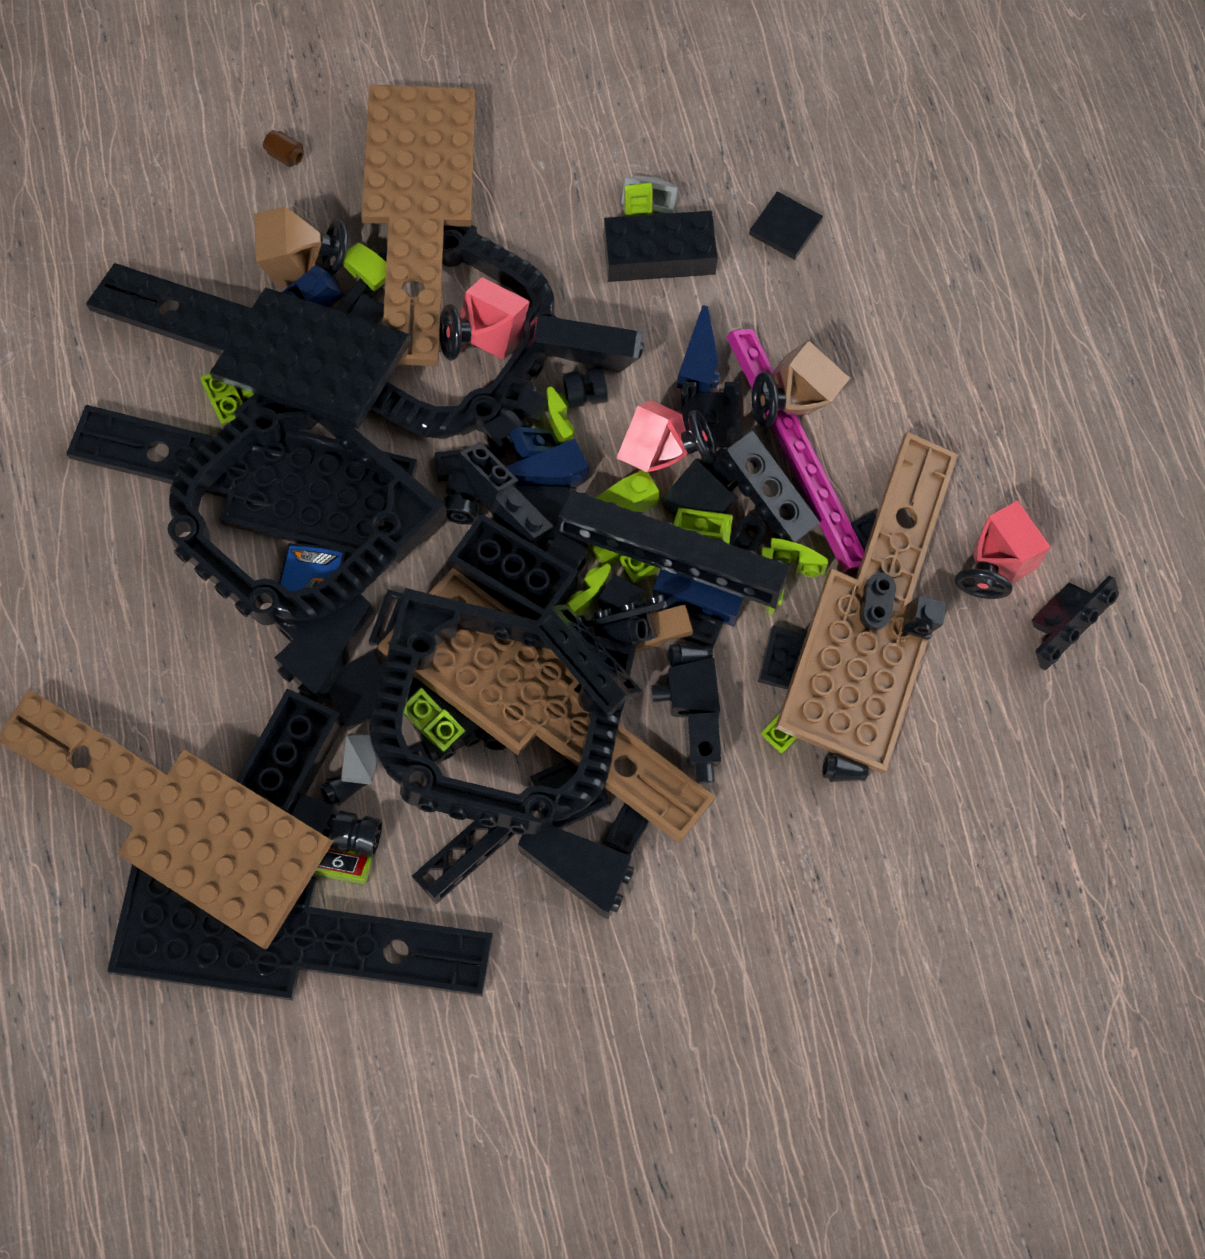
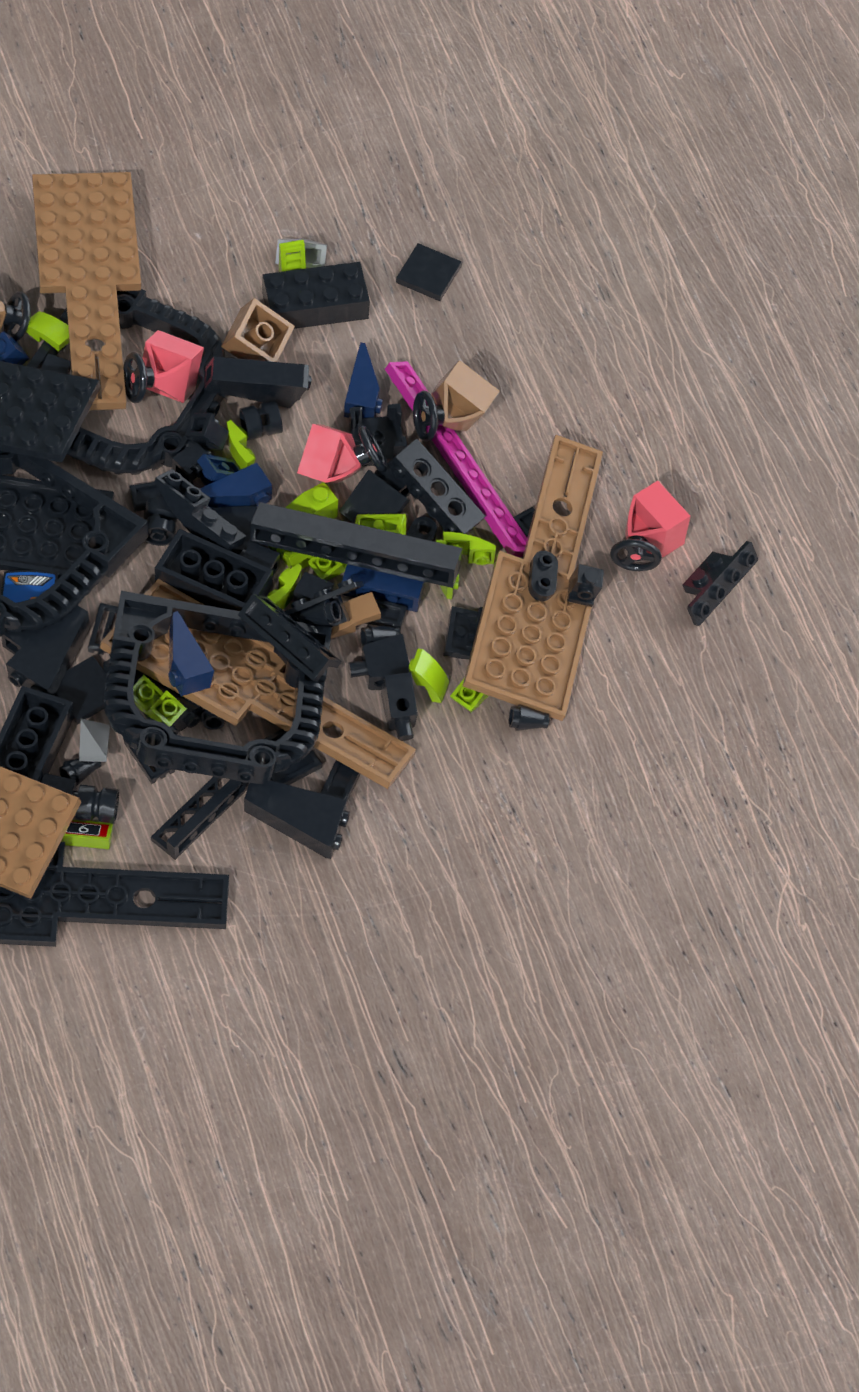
camera: 10 degrees left, 10 degrees down
none -> dark blue slope [168,611,214,696]
none -> medium nougat brick [221,298,295,362]
none -> lime slope [409,648,450,703]

